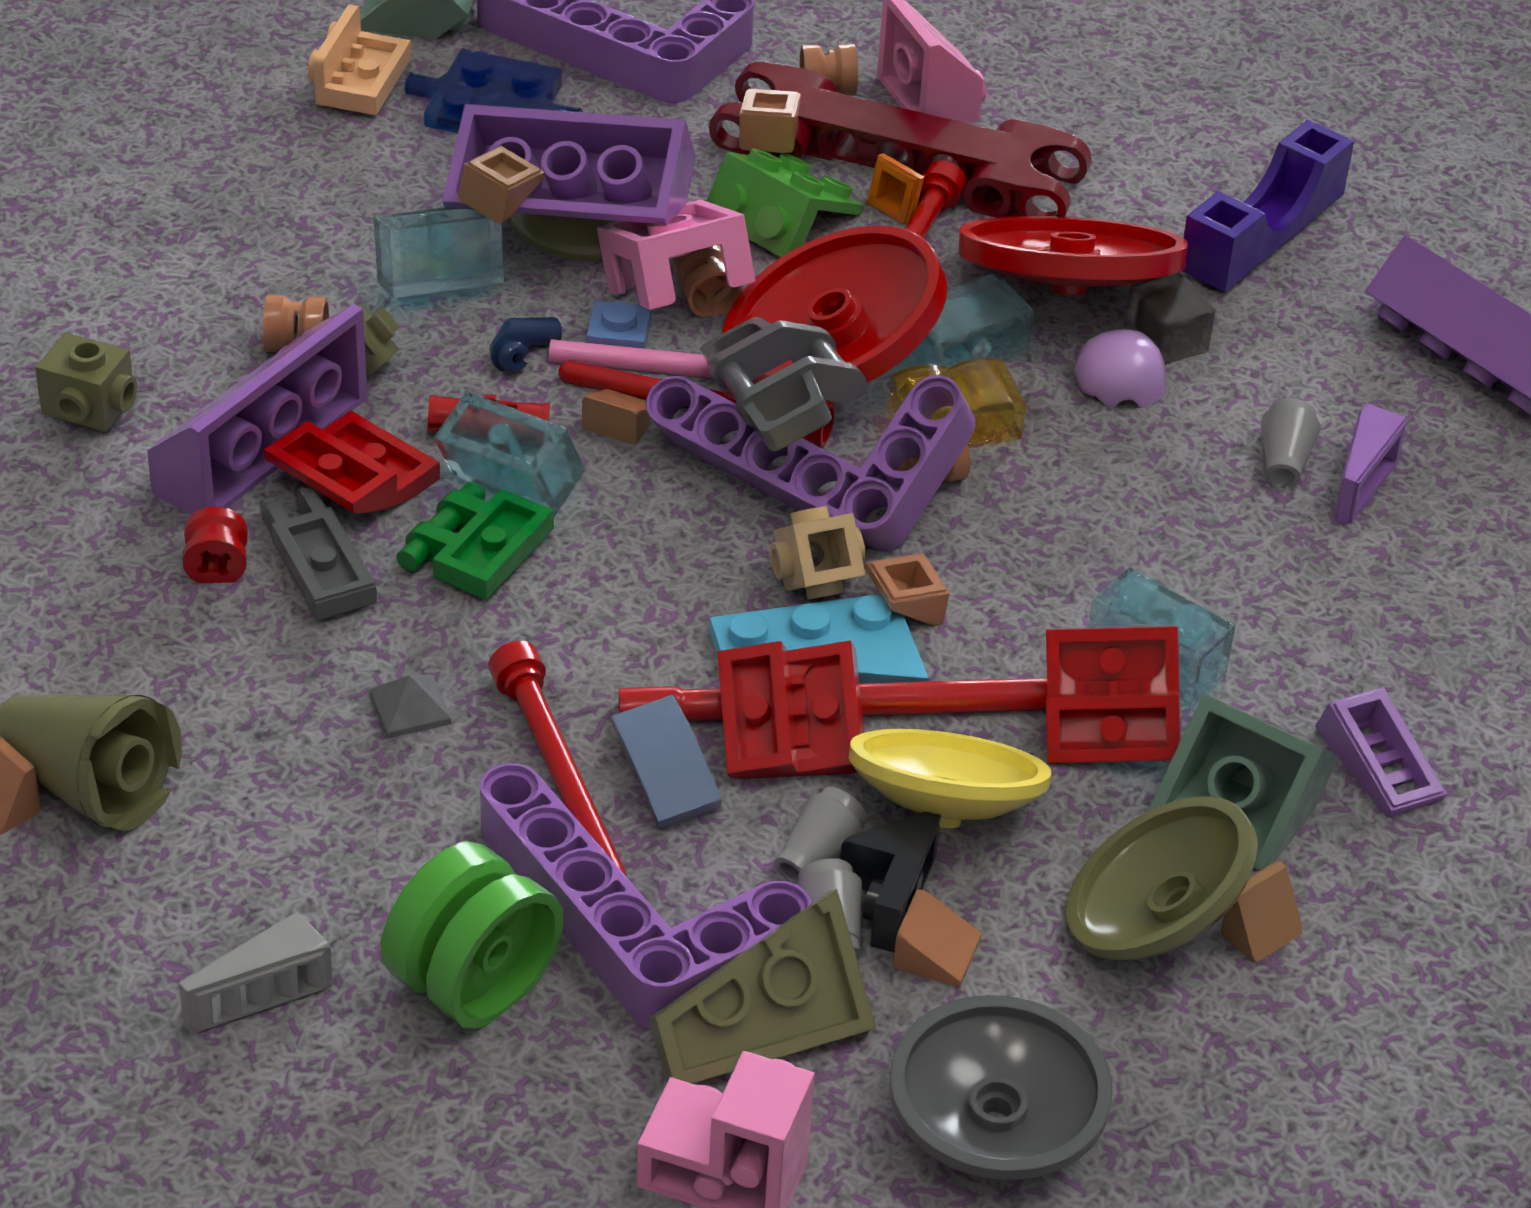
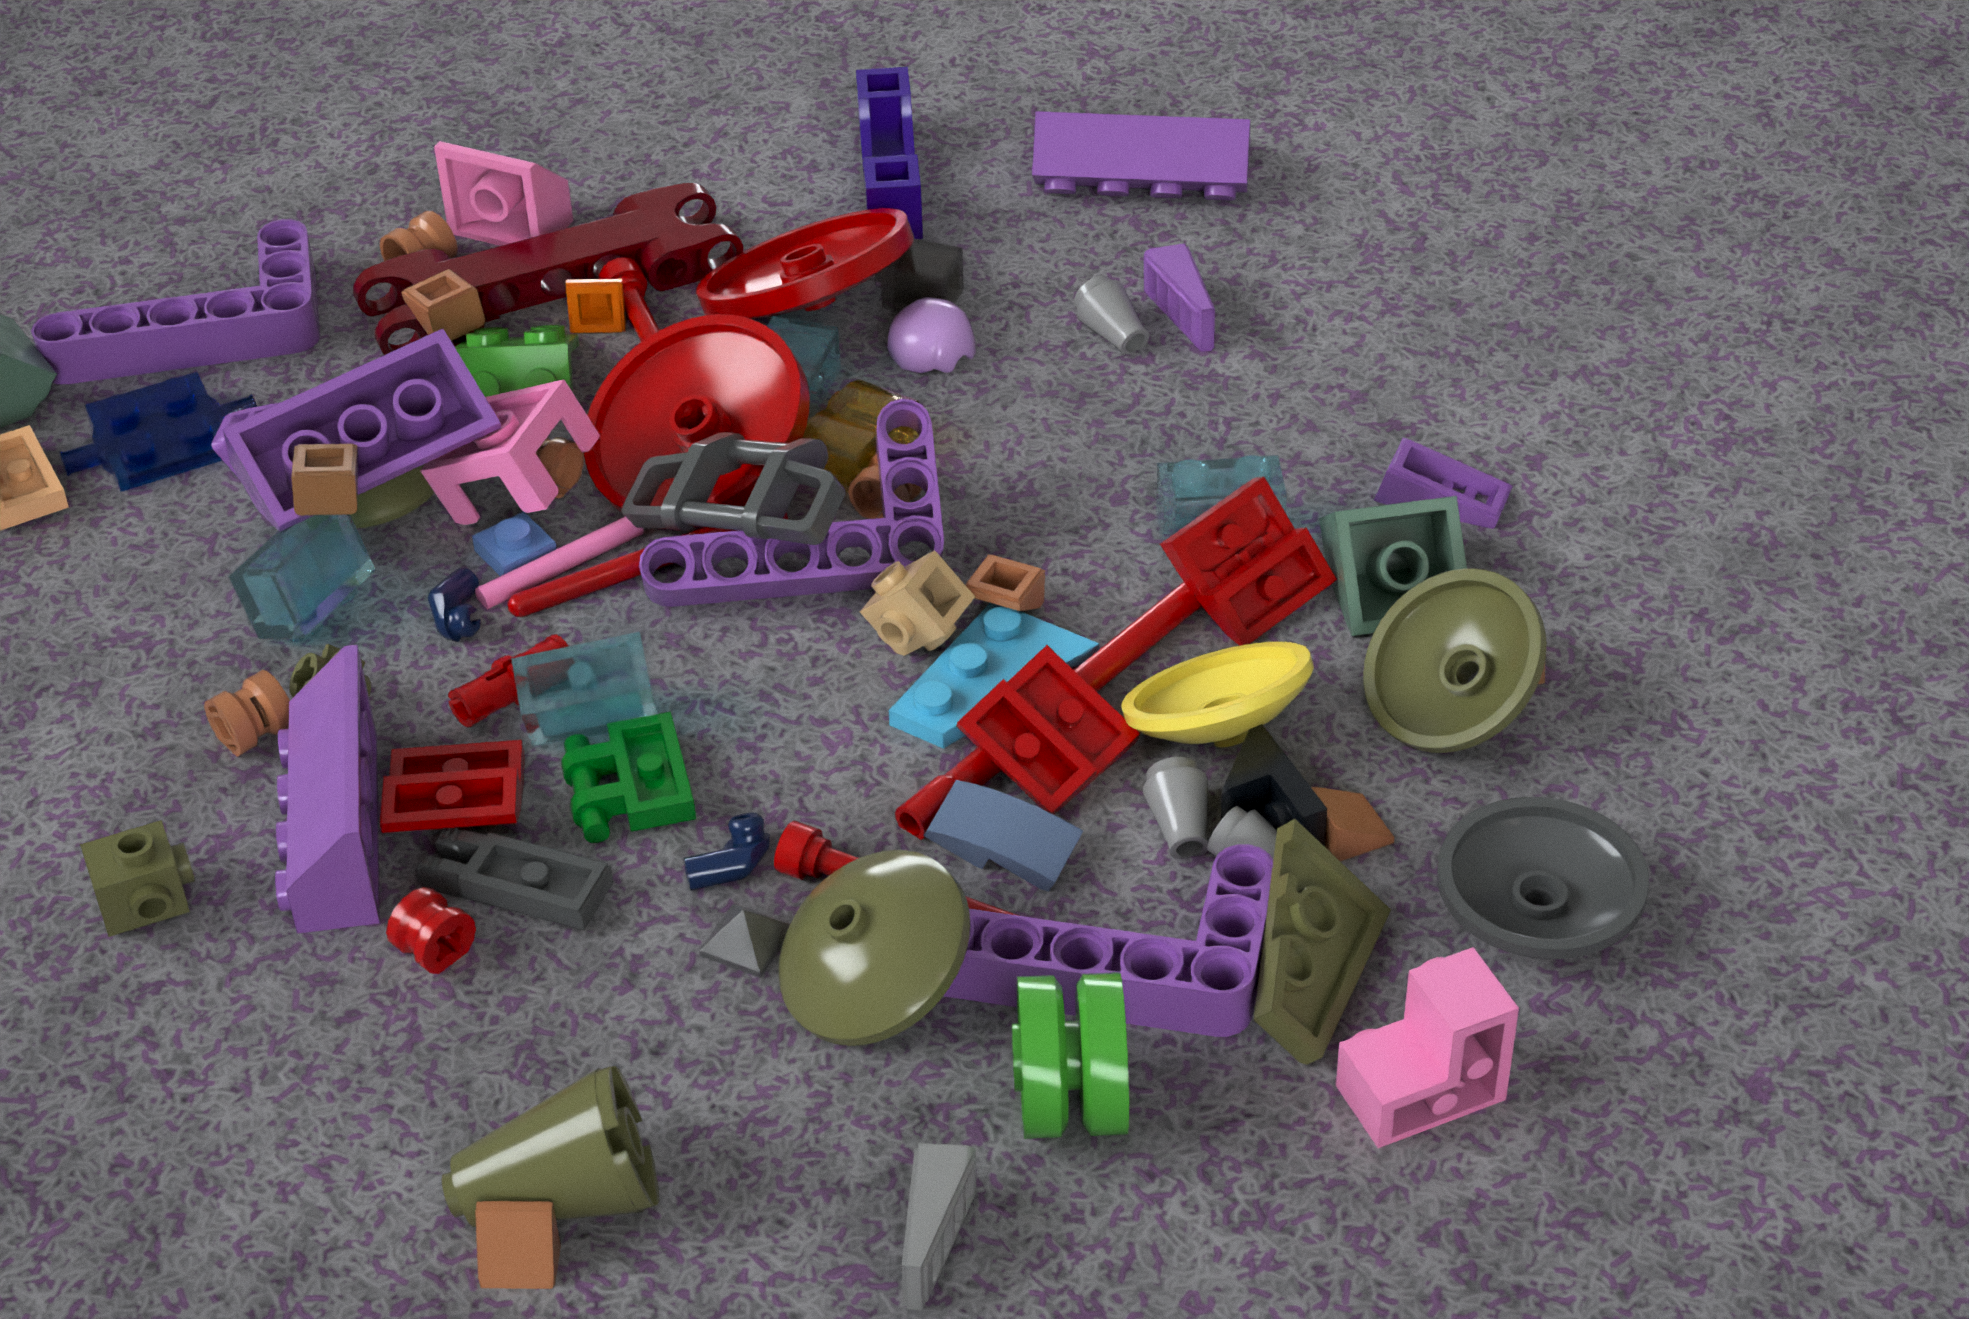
camera: 40 degrees left, 0 degrees up
medium nougat slope [582,389,653,445] -> none
none -> dark blue arm [683,812,770,891]
none -> olive dish [779,850,970,1046]

